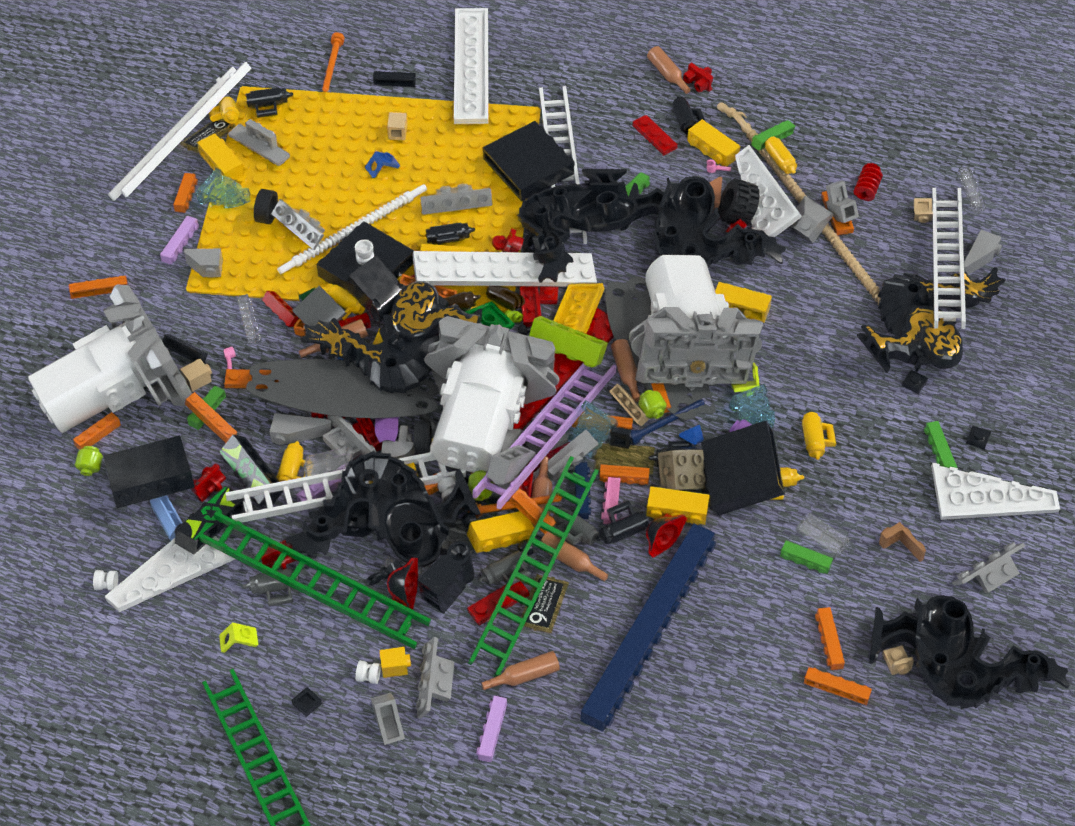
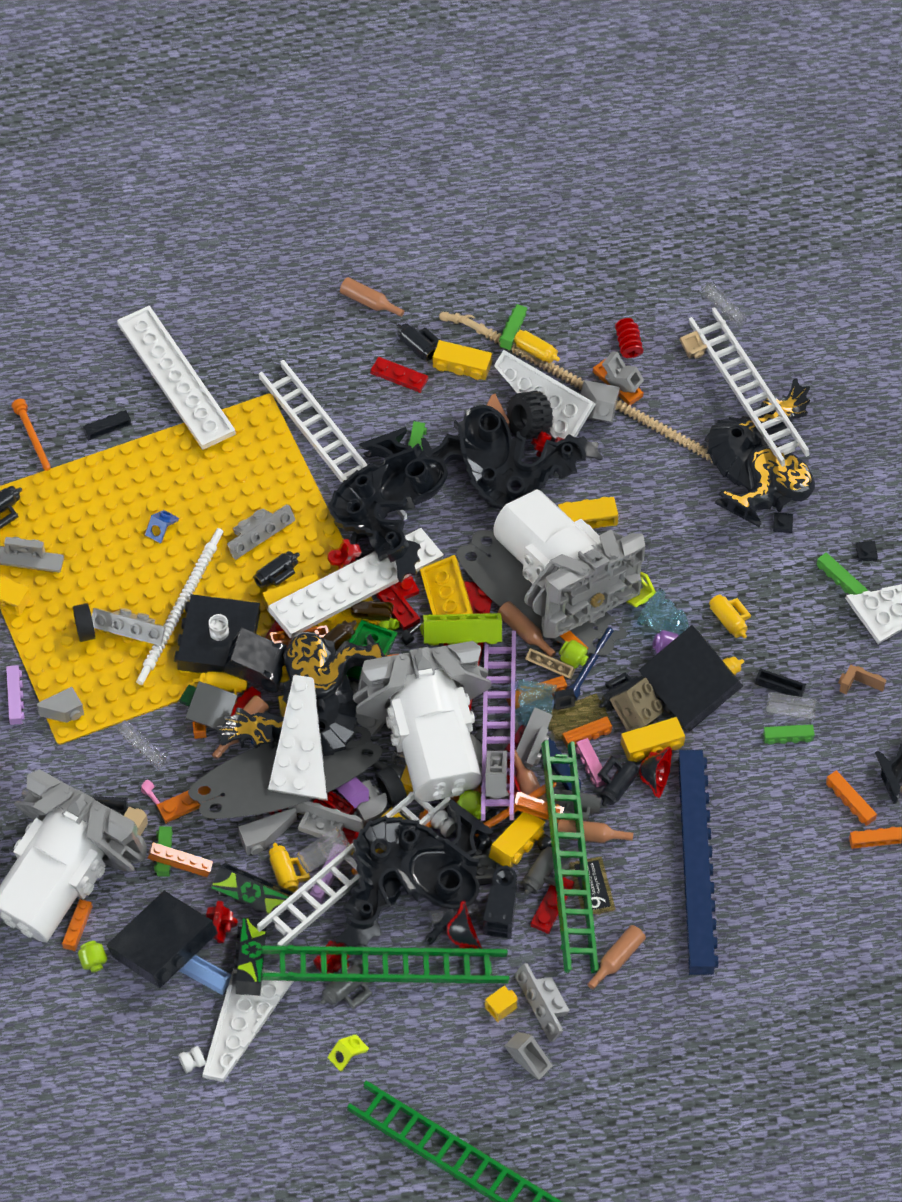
camera: 30 degrees left, 5 degrees up
clear light blue piece [196,168,250,208] -> none
red piece [262,291,299,327] -> none
black plate [292,687,322,717] -> none
white wheel [355,660,381,684] -> none
tan brick [387,112,407,140] -> none
lavender piece [476,696,507,762] -> none
black brick [483,121,575,202] -> none
blue slope [679,425,704,445] -> none
red hips [683,63,713,93] -> none
bright pink hand [706,159,731,173] -> none
light grey slope [964,230,1002,275] -> none
none -> white wing [268,675,328,801]
none -> black piece [755,668,806,700]

